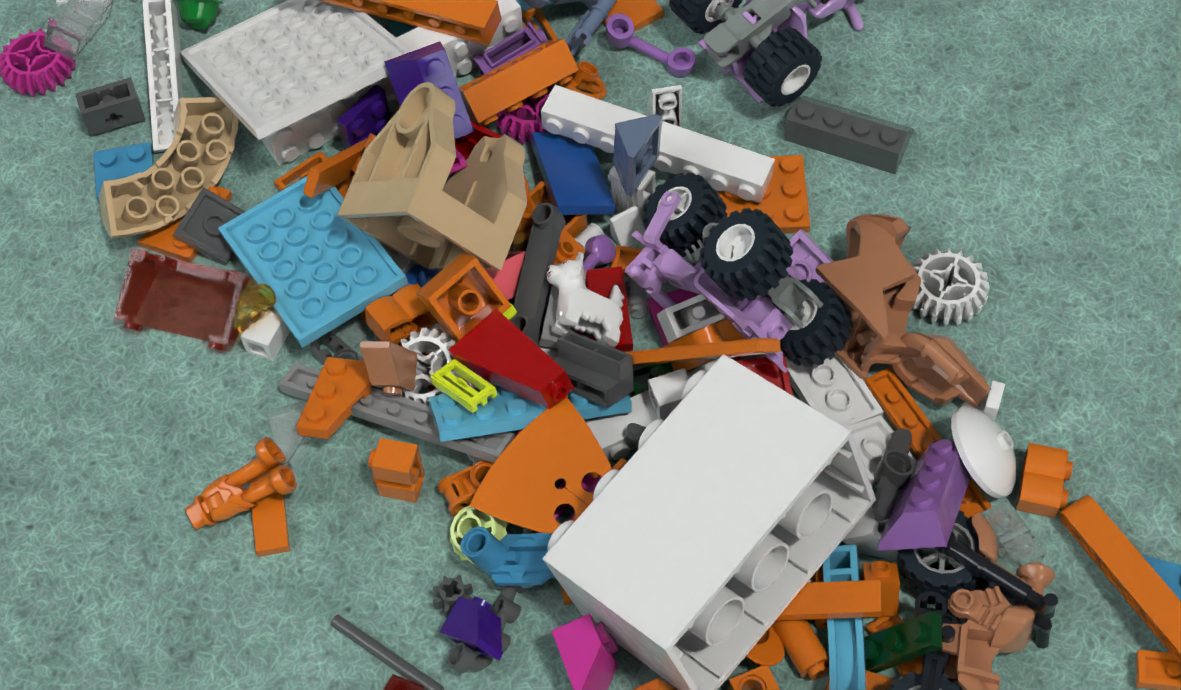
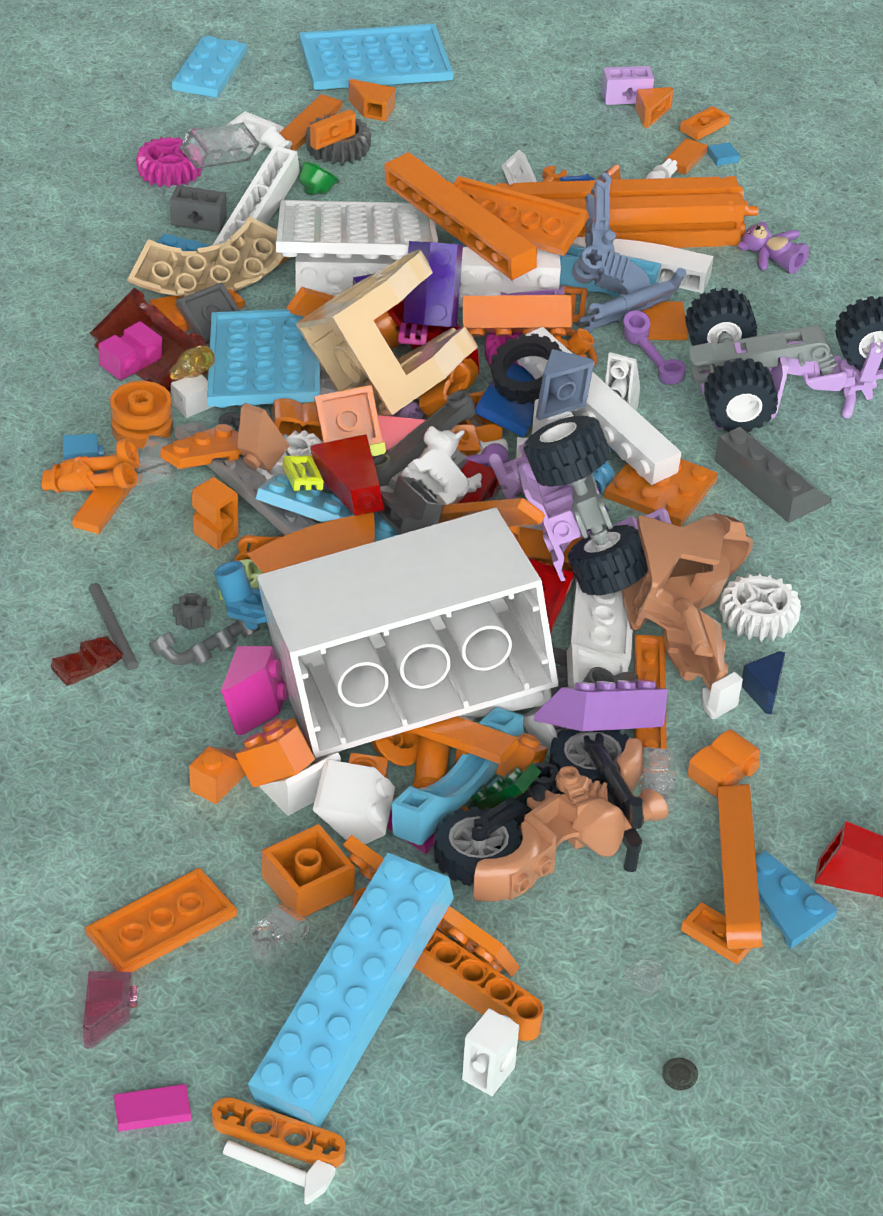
camera: 25 degrees right, 15 degrees down
dark purple slope [439,596,503,661] -> none
white dish [951,406,1016,499] -> none
none -> dark azure brick [63,434,104,473]
none -> dark pink brick [99,321,162,381]
none -> orange wheel [110,381,173,449]
none -> black tyre [490,334,562,404]
none -> dark blue slope [741,651,786,715]

